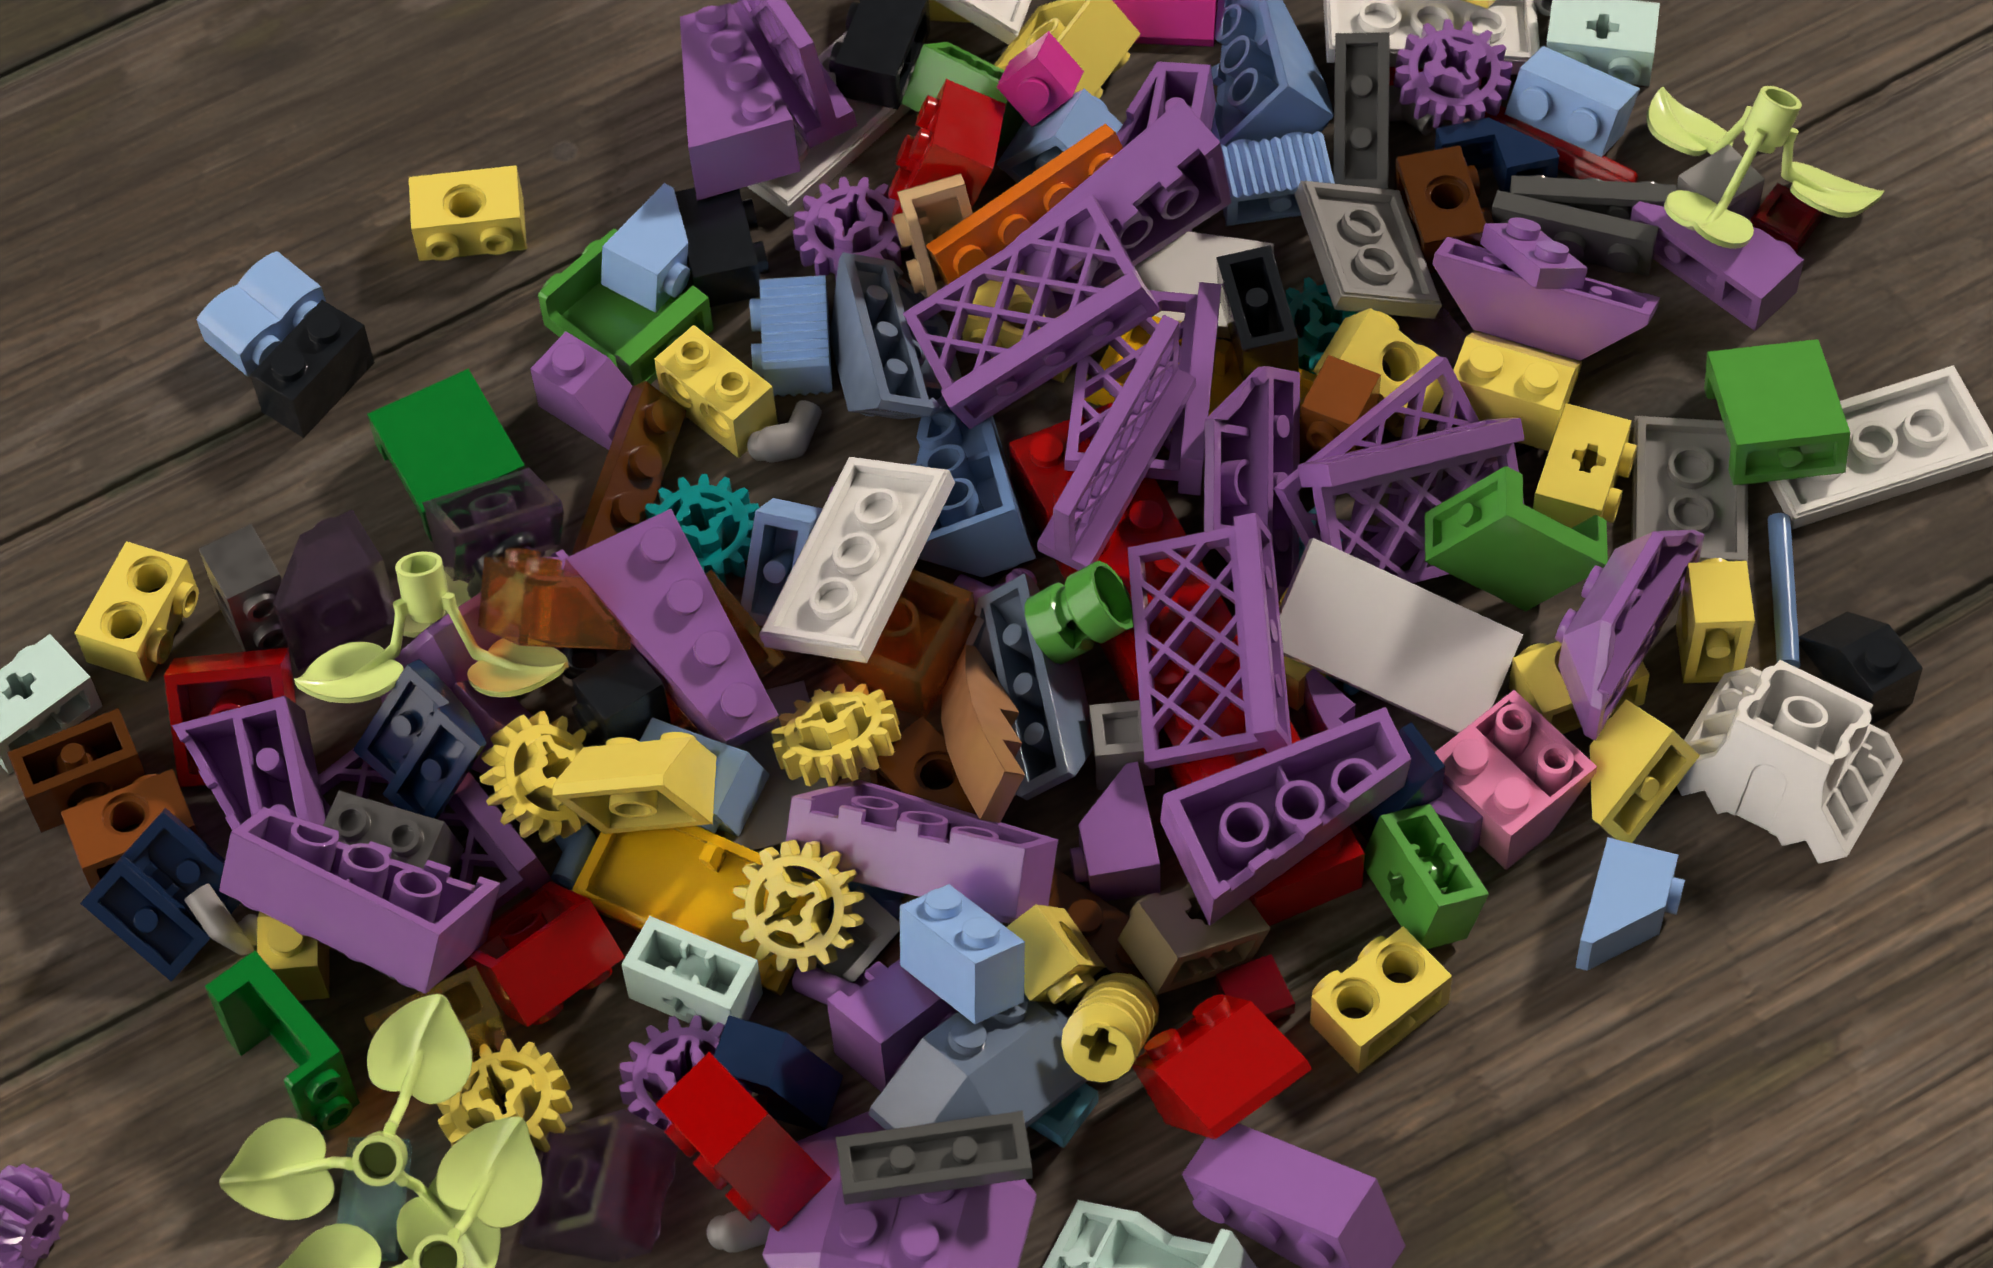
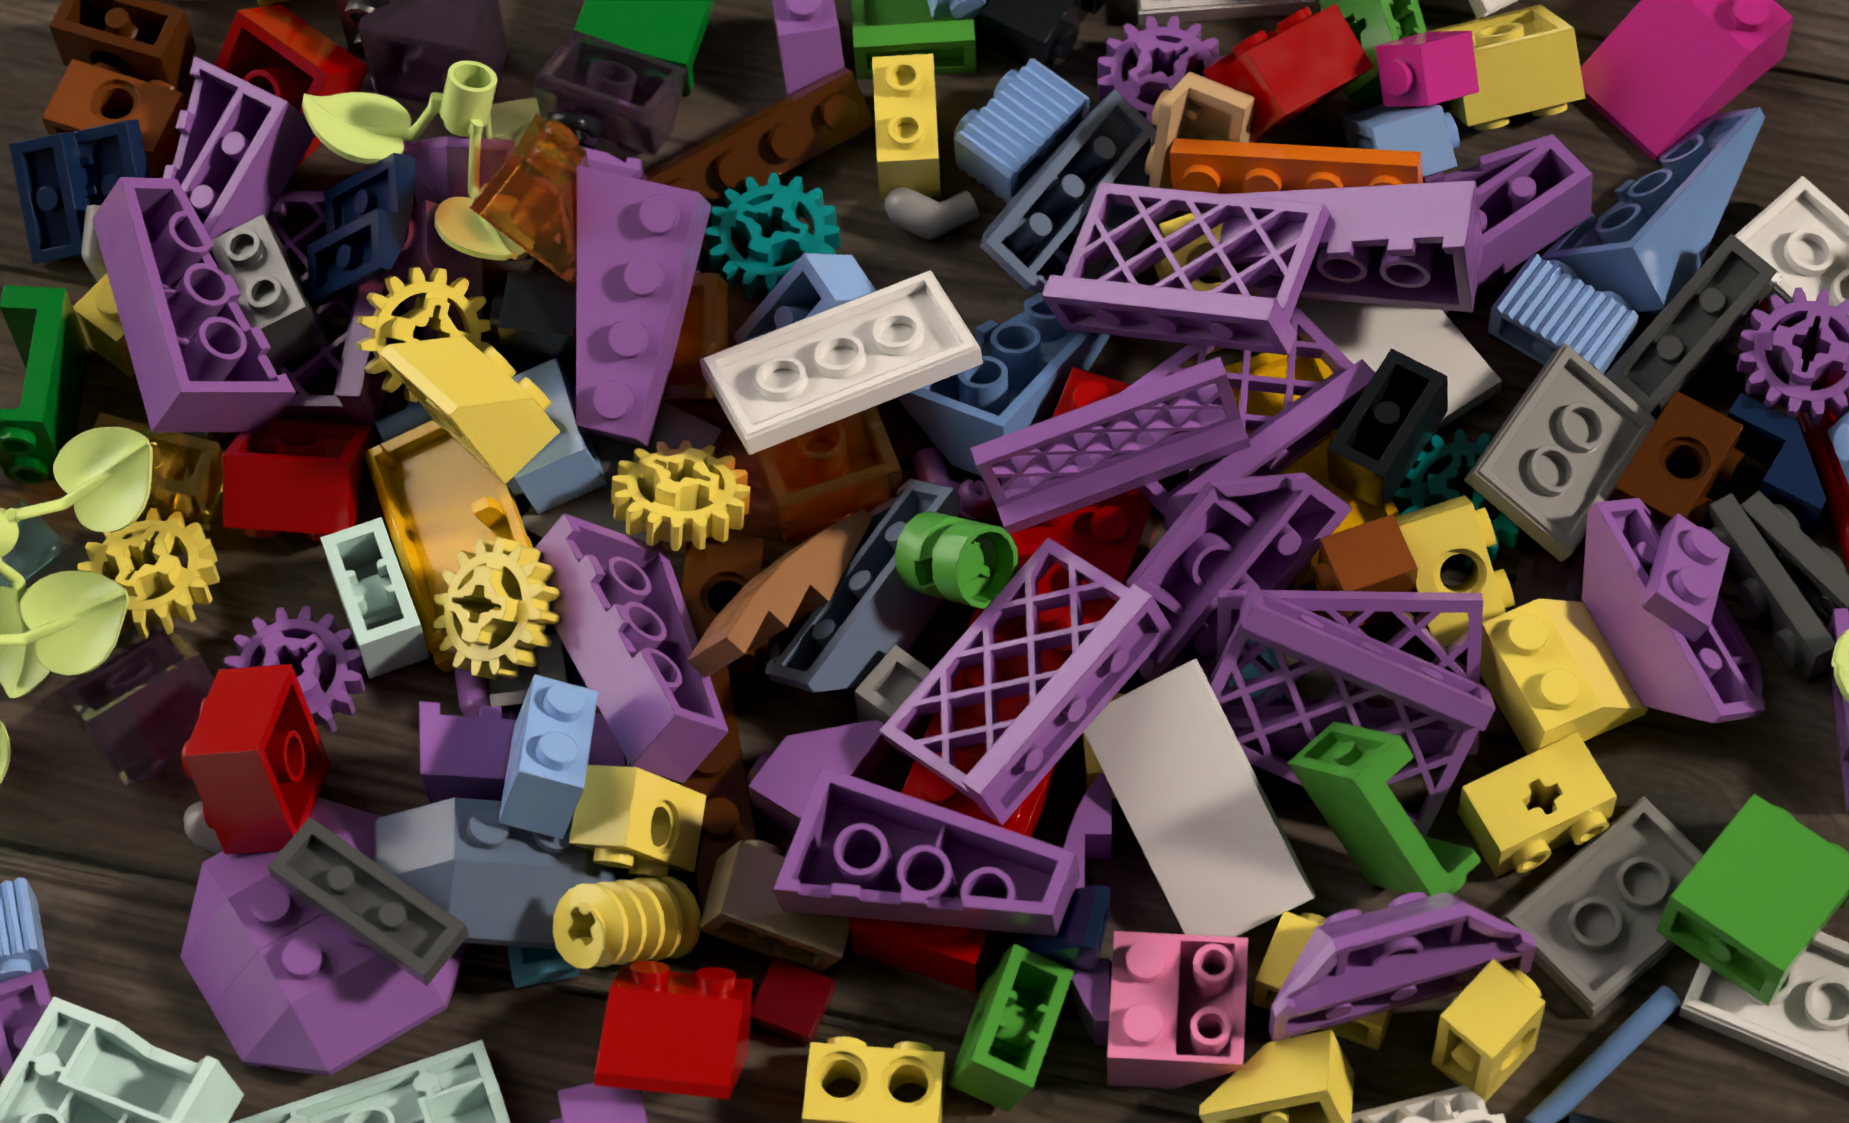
camera: 45 degrees right, 5 degrees up
dark blue slope [714,1015,843,1132] -> none

